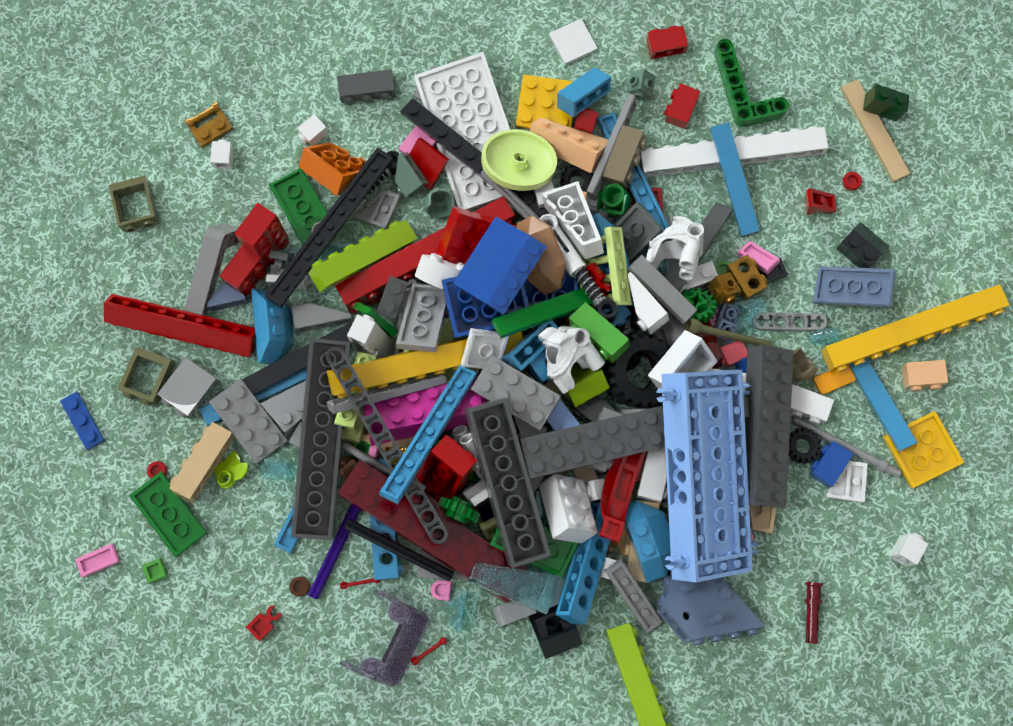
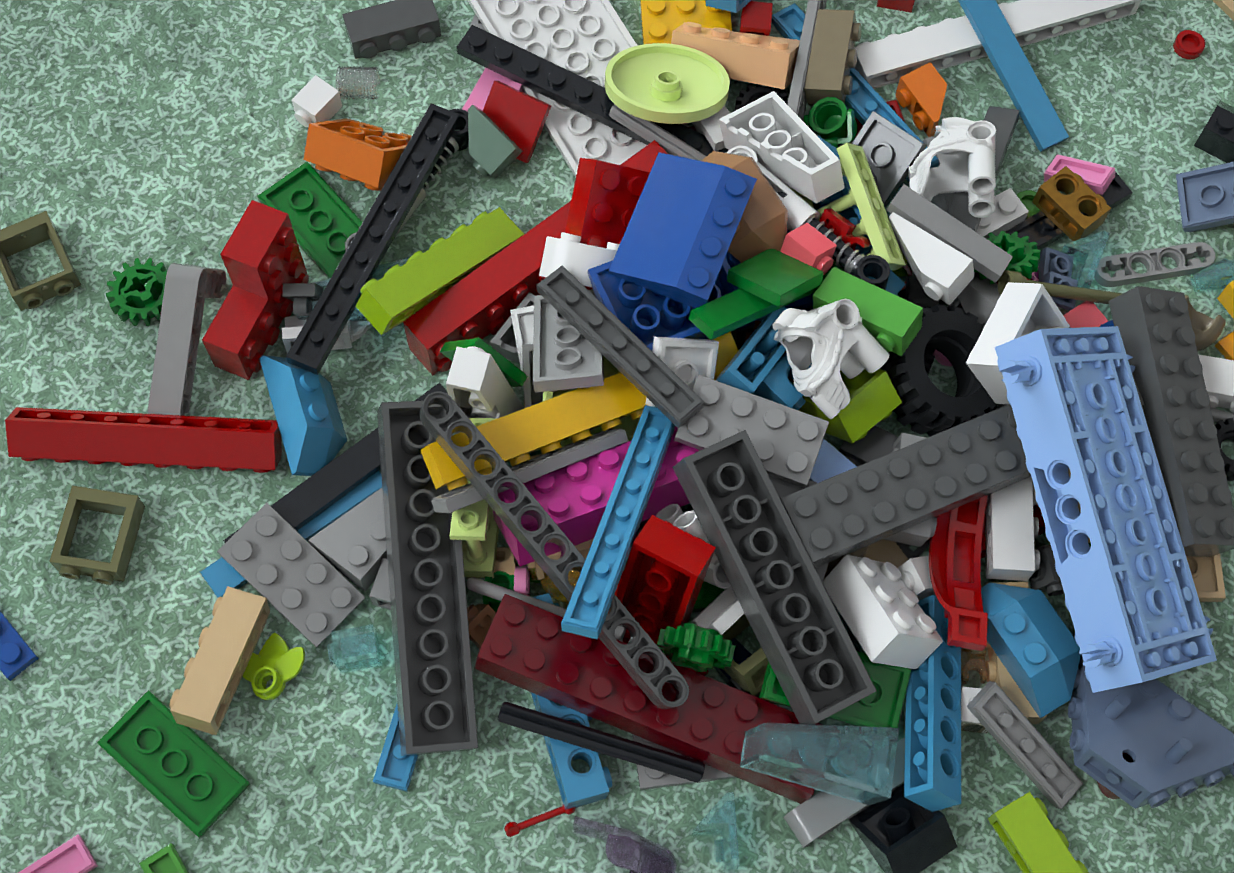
camera: 15 degrees left, 10 degrees down
red tile [147,461,167,479] -> none
light grey panel [157,357,220,419] -> none
pearl gold plate [184,102,233,148] -> none
sand blue slope [207,282,248,311] -> none
white brick [210,139,234,169] -> none
reddish brown tile [289,576,310,597] -> none
light grey slope [291,302,354,333] -> none
dark purple axle [308,505,360,599] -> none
light grey wing [354,190,402,230] -> none
dark grey brick [377,276,408,320] -> none
sand green hair [424,187,455,218] -> none
bright pink tile [431,580,452,601] -> none
pearl gold brick [707,272,741,305] -> none
red slope [805,188,837,215] -> none
none -> green gear [106,258,167,326]
none -> clear piece [336,66,380,100]
none -> dark grey tile [537,265,705,428]
none -> green tile [727,249,824,307]
none -> coral brick [780,223,837,275]
none -> orange slope [896,62,947,137]

